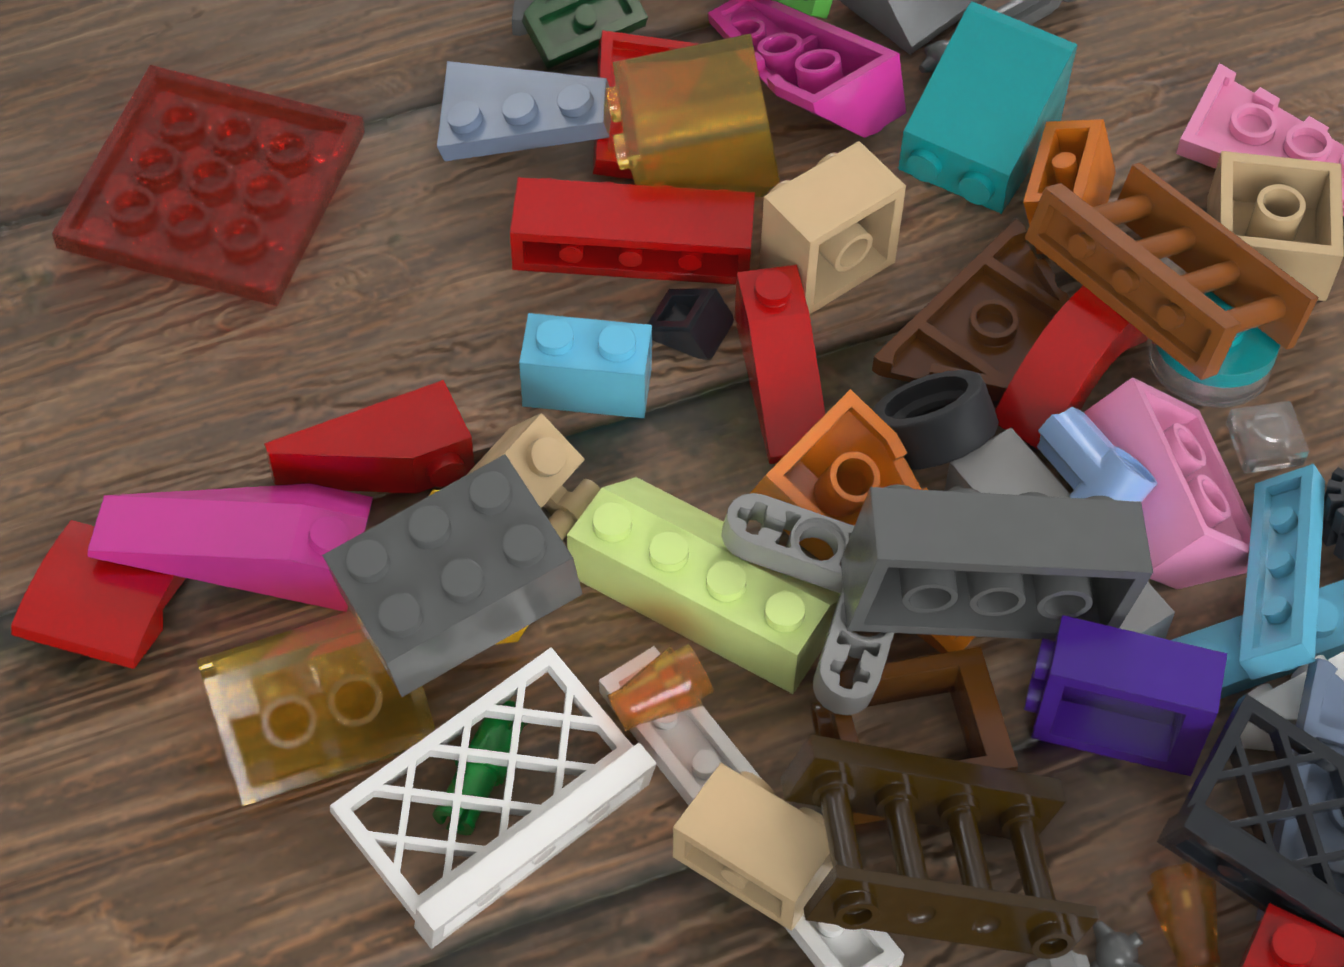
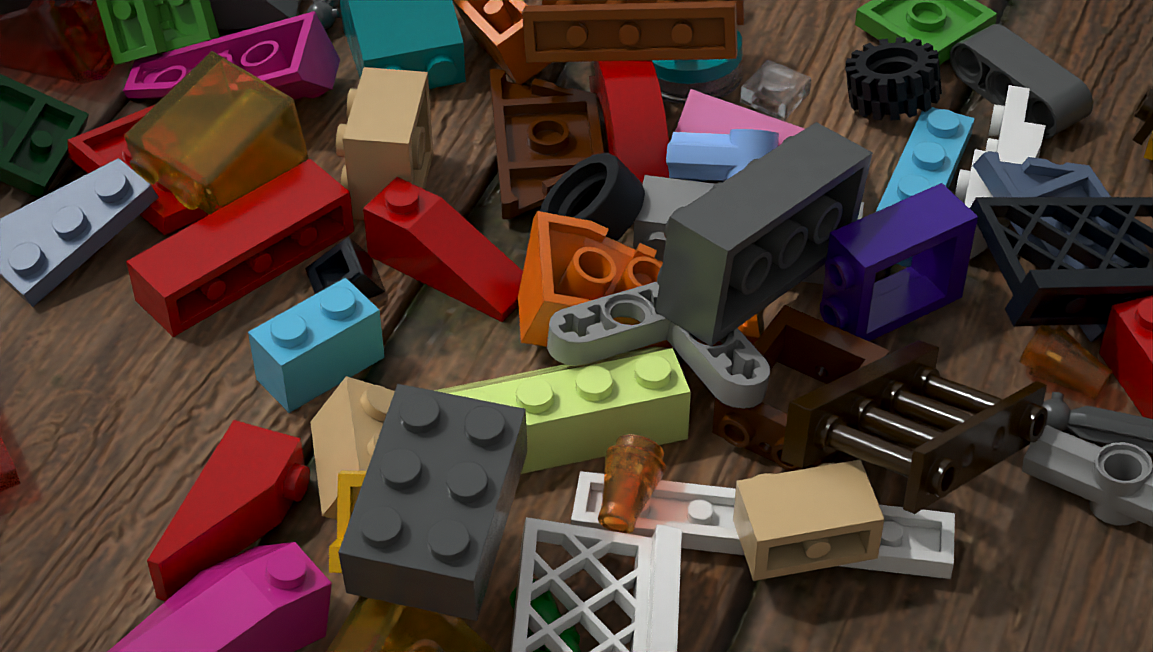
camera: 45 degrees left, 10 degrees down
medium azure plate [1239,464,1325,680] -> none

